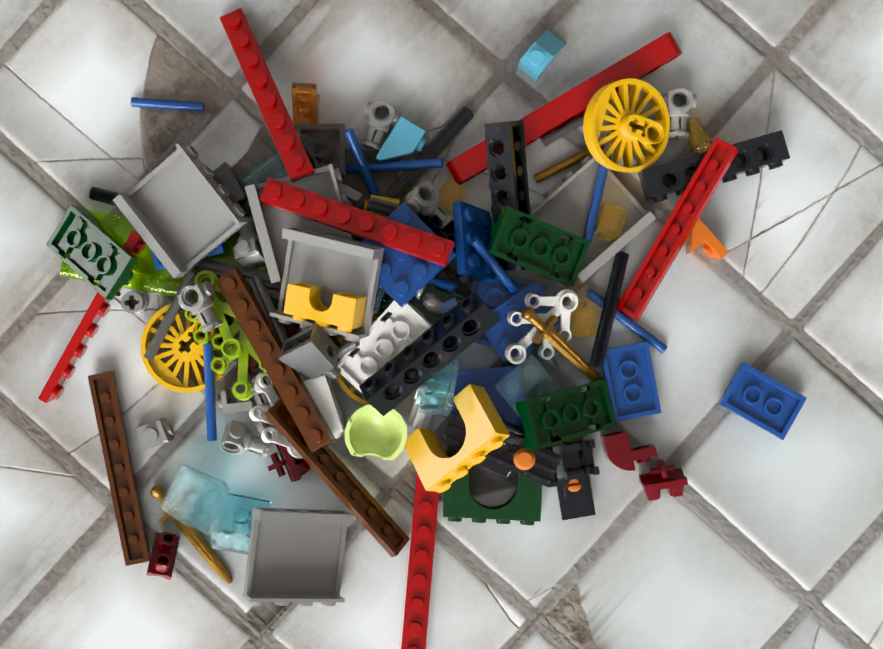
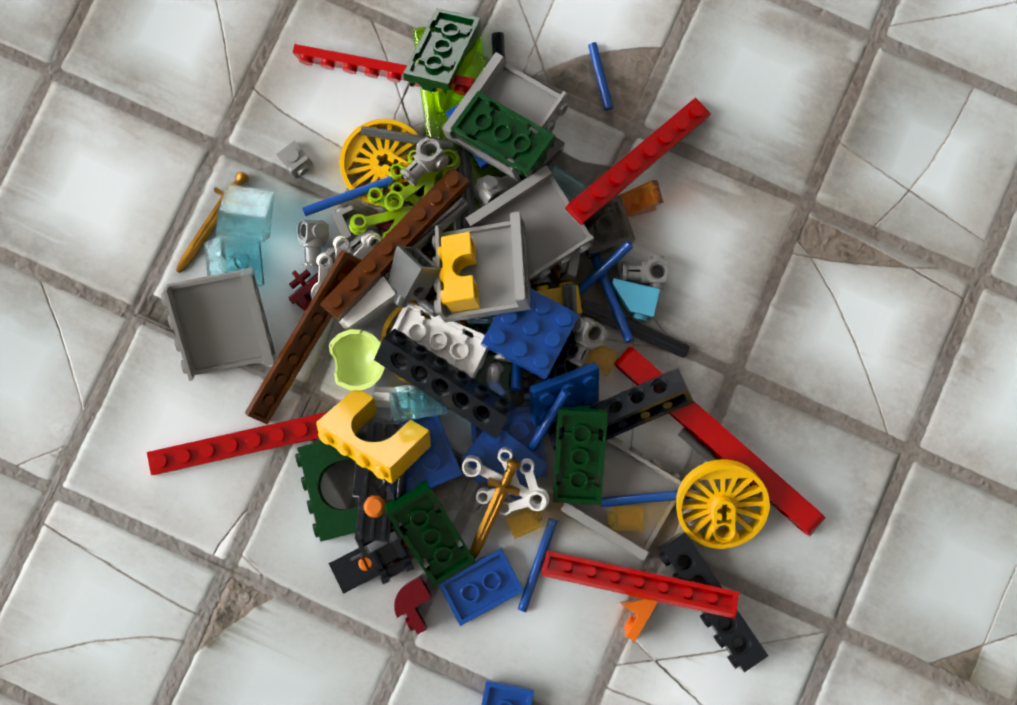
camera: 65 degrees right, 5 degrees down
reddish brown plate [88,371,151,566] -> none
light grey bush [121,292,149,314] -> none
dark red hips [146,532,180,580] -> none
red plate [259,177,455,267] -> none
clear light blue slope [493,354,560,419] -> none
medium azure slope [518,29,566,82] -> none
pearl gold bar [533,147,601,184] -> none
black axle [589,251,629,368] -> none
dark red hips [639,459,688,501] -> none
light grey connector [661,88,697,139] -> none
clear yellow cone [687,118,713,155] -> none
none -> dark green piece [450,91,556,178]

